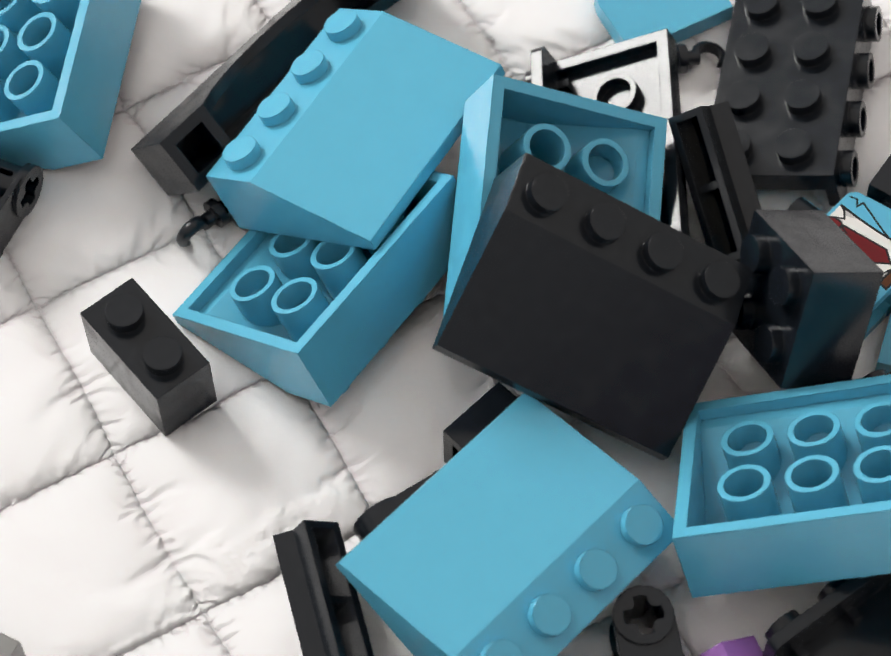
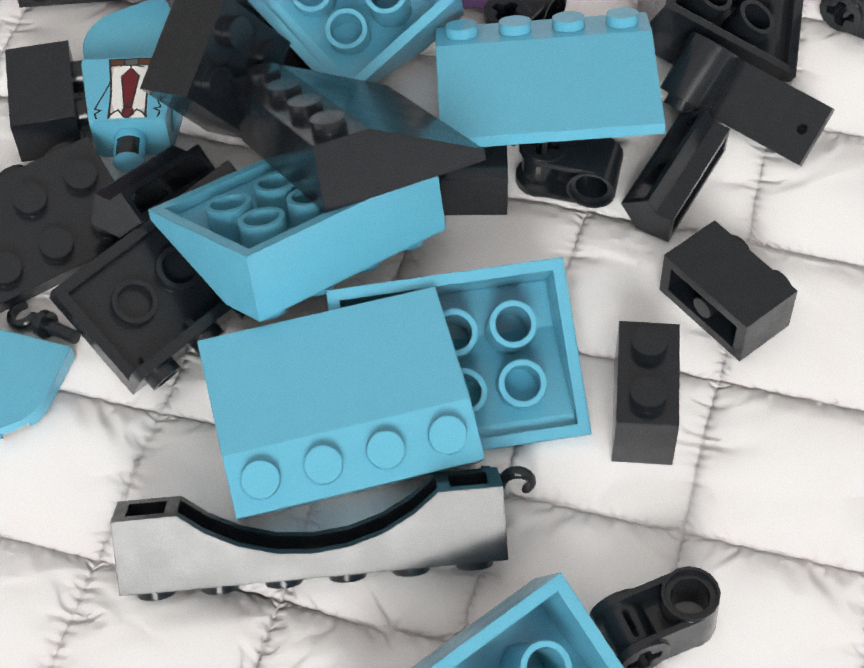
camera: 135 degrees left, 5 degrees down
none -> black brick [659,220,798,362]

